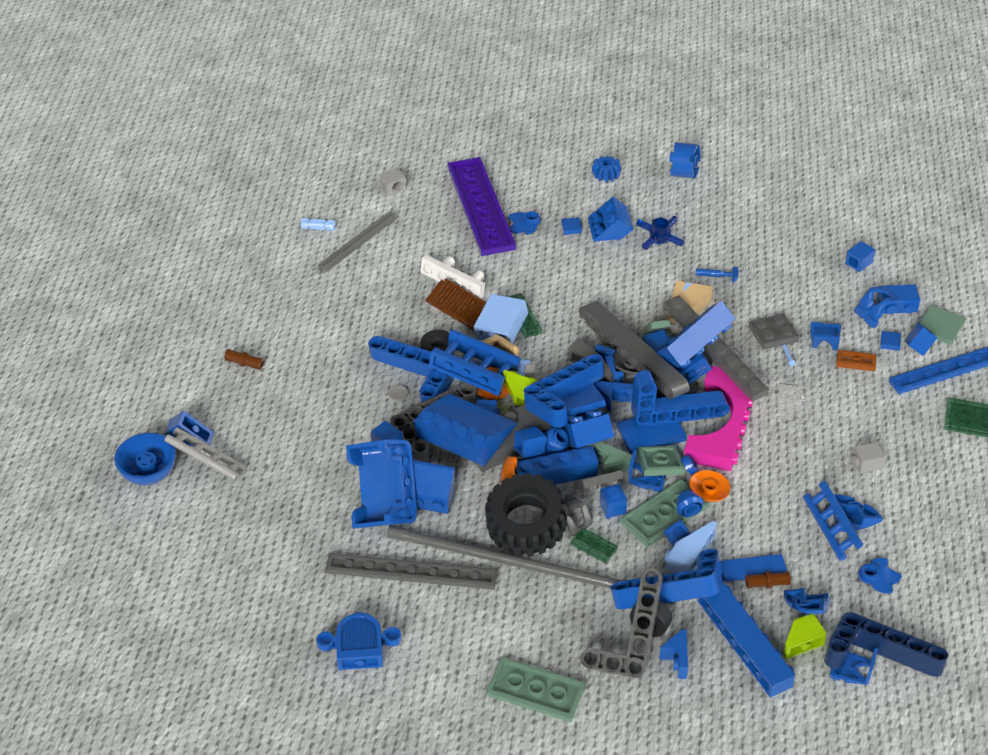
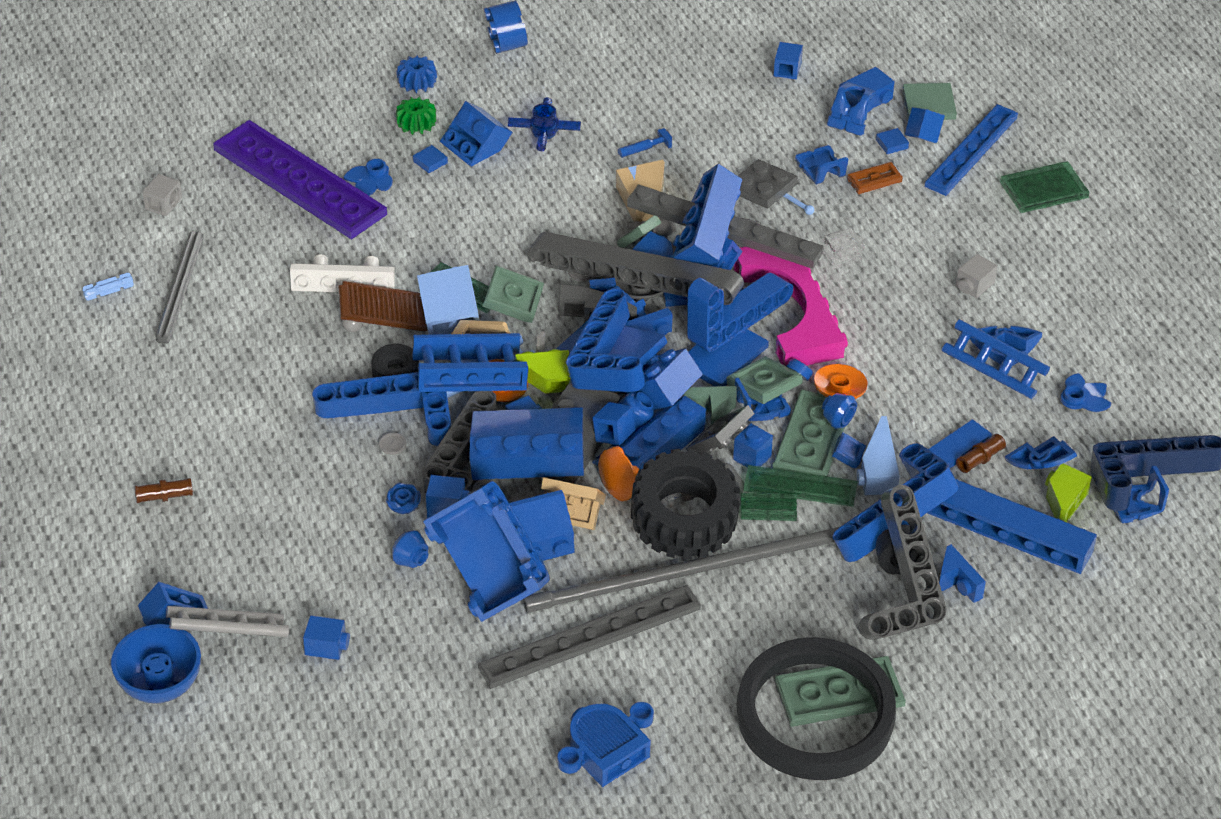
camera: 35 degrees left, 0 degrees up
none -> blue brick [303,615,350,660]
none -> blue plate [386,483,421,514]
none -> blue cone [392,530,429,568]
none -> green gear [396,96,437,135]
none -> sand green tile [483,266,544,323]
none -> tan bracket [541,478,606,531]
none -> black tyre [736,637,896,780]
none -> clear green tile [744,465,858,507]

